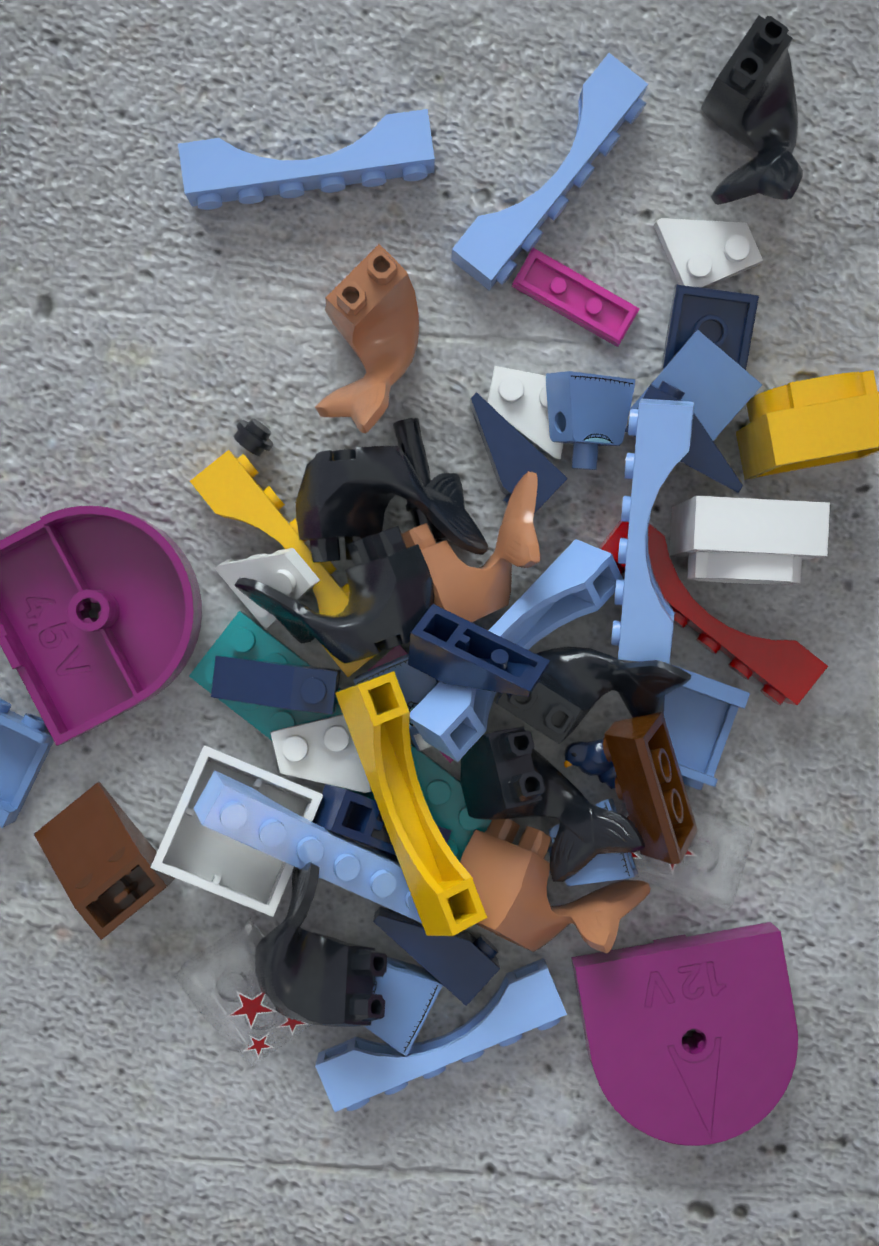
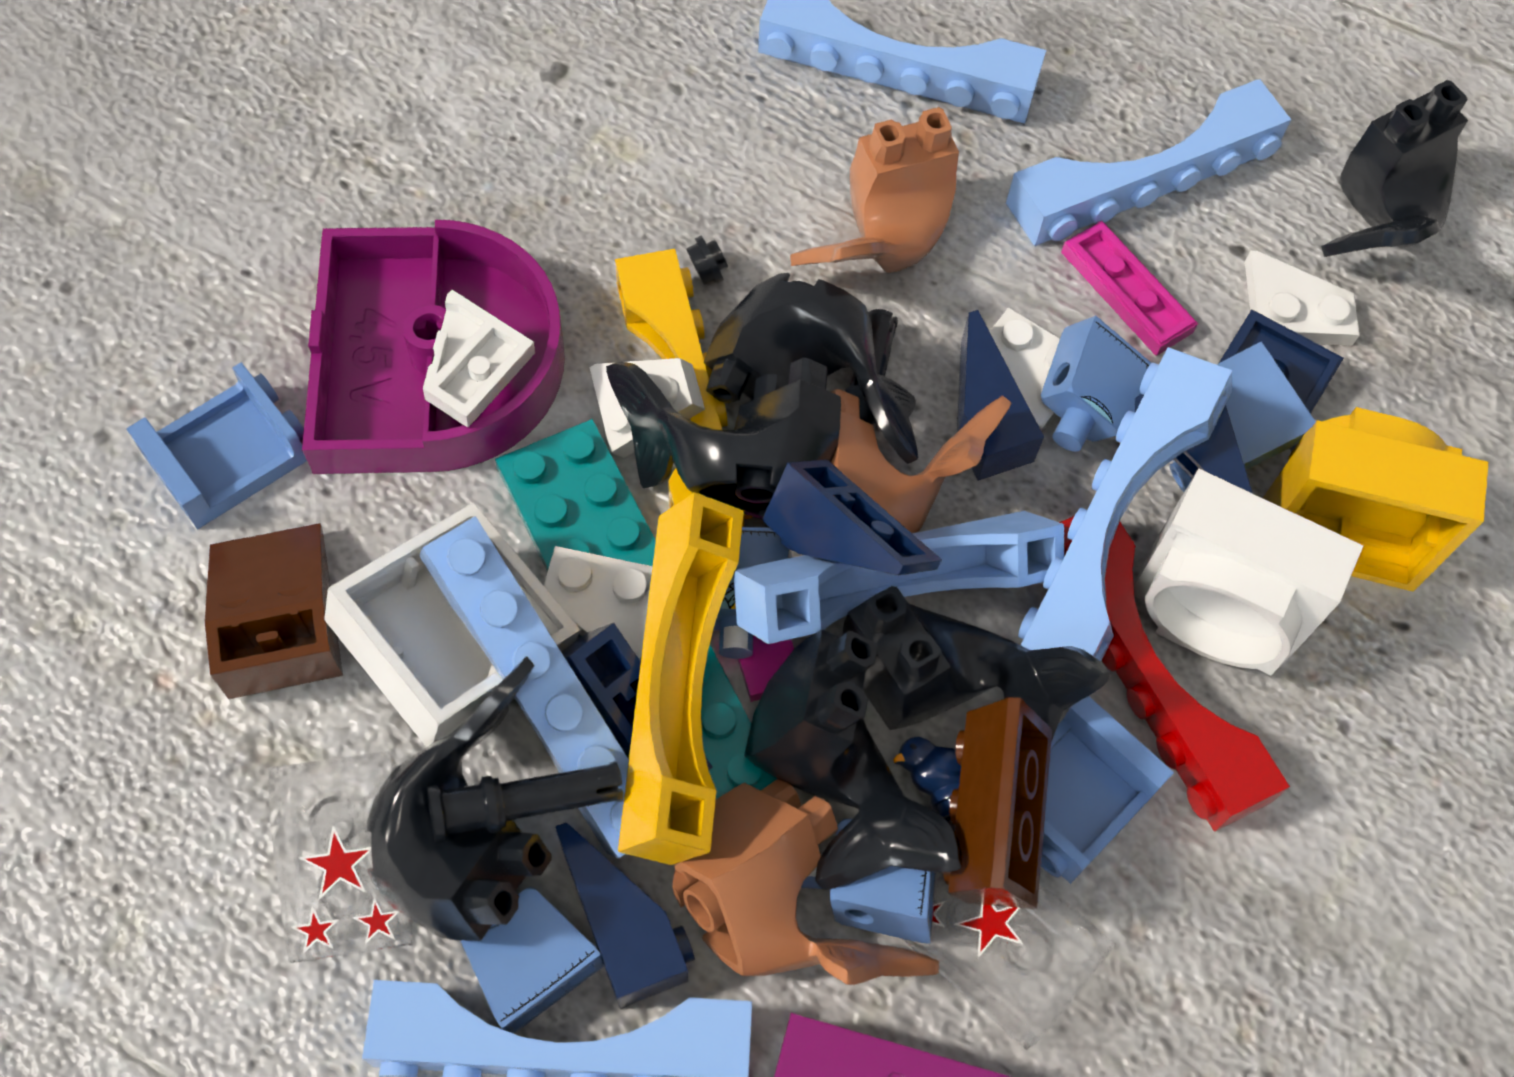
camera: 20 degrees right, 25 degrees down
dark blue slope [211,656,341,714] -> none
none -> white wing [423,290,535,427]
none -> black pin [427,761,623,844]

